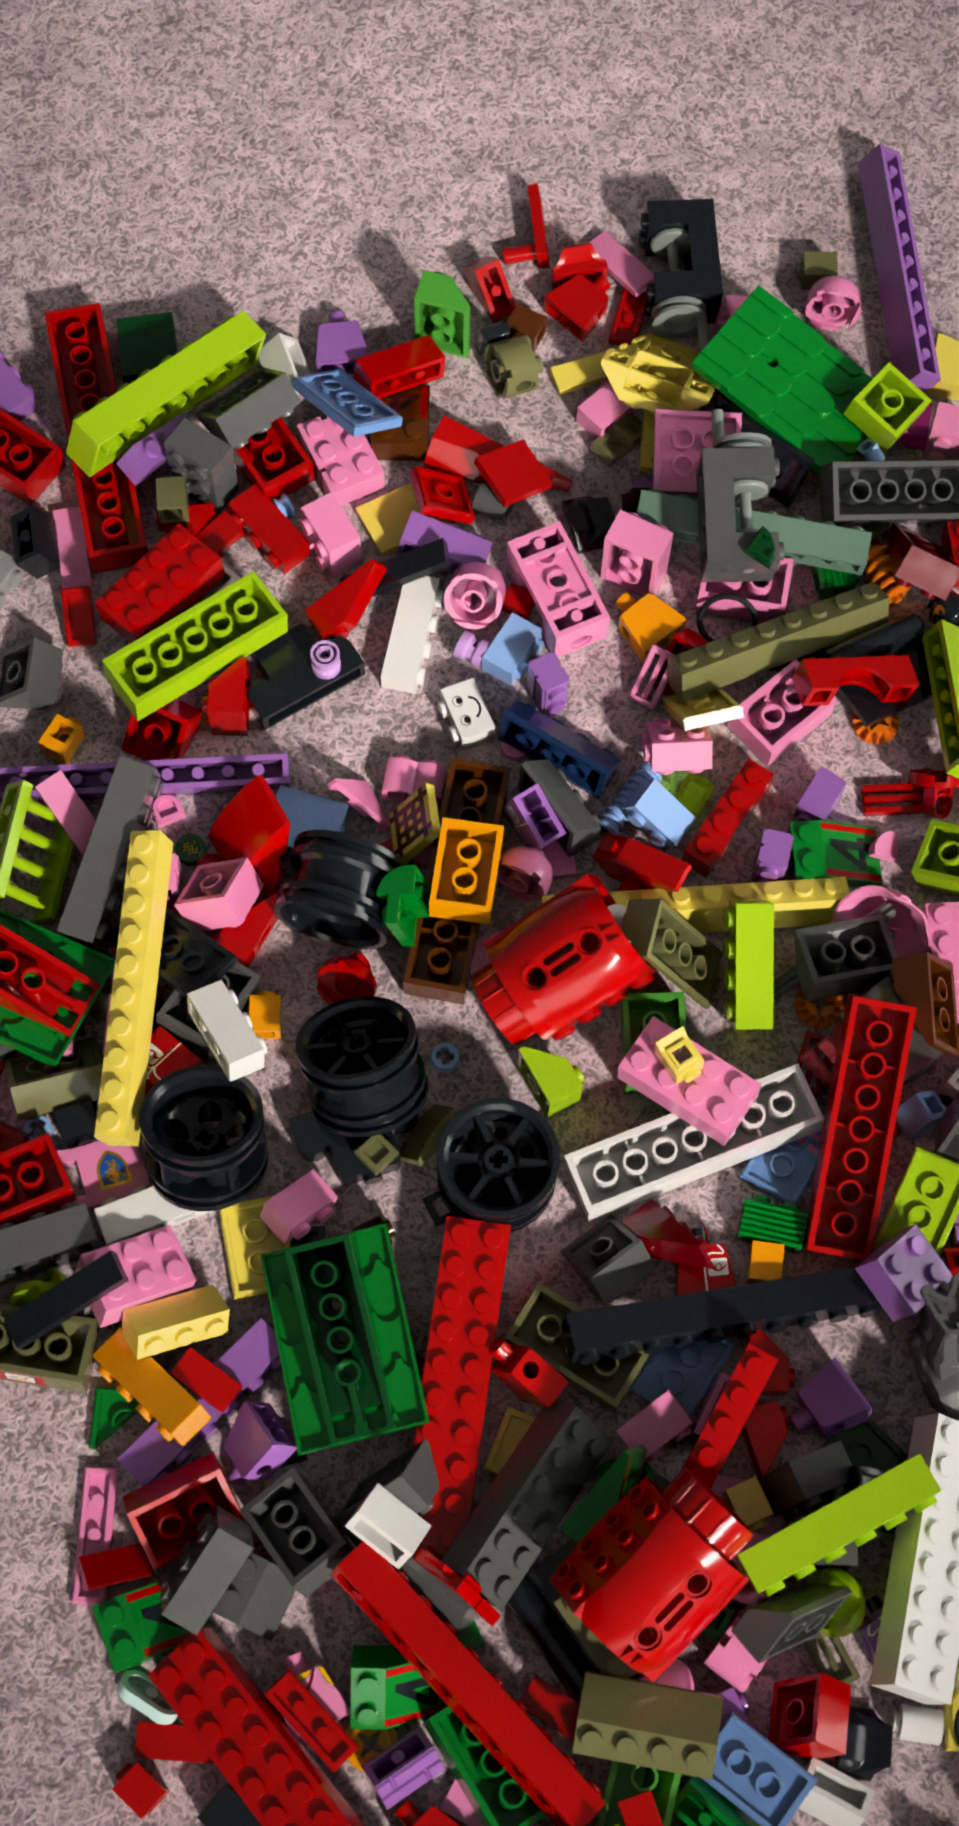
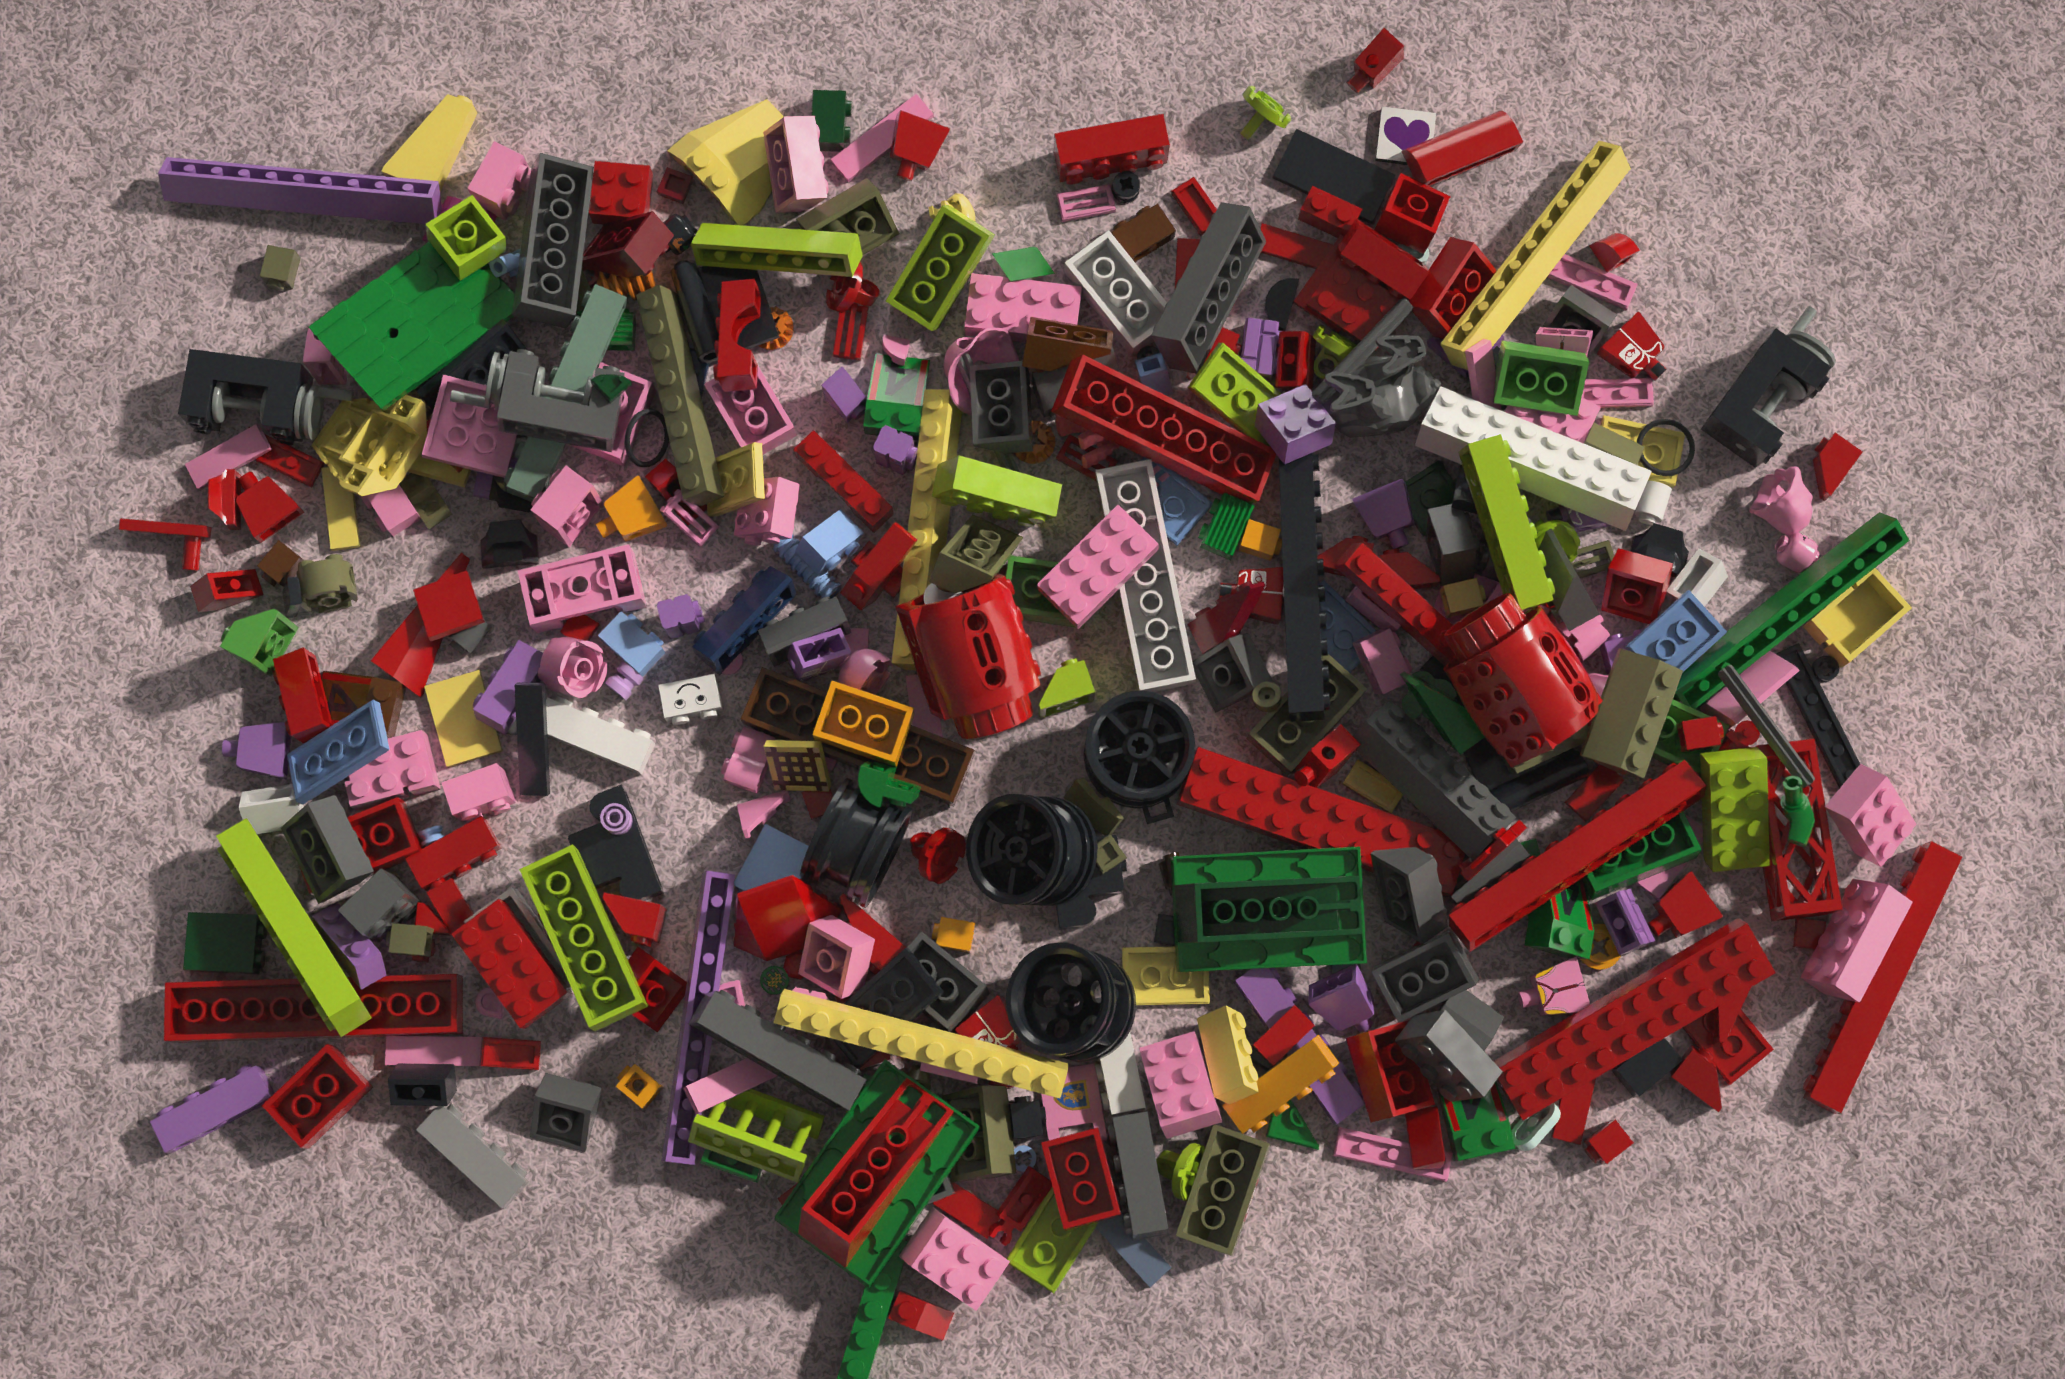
camera: 80 degrees left, 10 degrees up
black tile [5,1250,128,1349] -> none
white brick [187,980,267,1082] -> none
bright pink brick [260,1169,338,1245] -> none
red tile [264,1669,360,1773] -> none
red slope [304,558,387,640] -> none
white brick [345,1483,431,1569] -> none
red tile [409,466,475,524] -> none
light blue bush [431,1043,459,1073] -> none
light yellow window [655,1026,704,1084] -> none
clear neon green brick [674,772,716,825] -> none
bright pink cylinder [805,275,861,330] -> none
none -> olive tile [1252,682,1282,712]

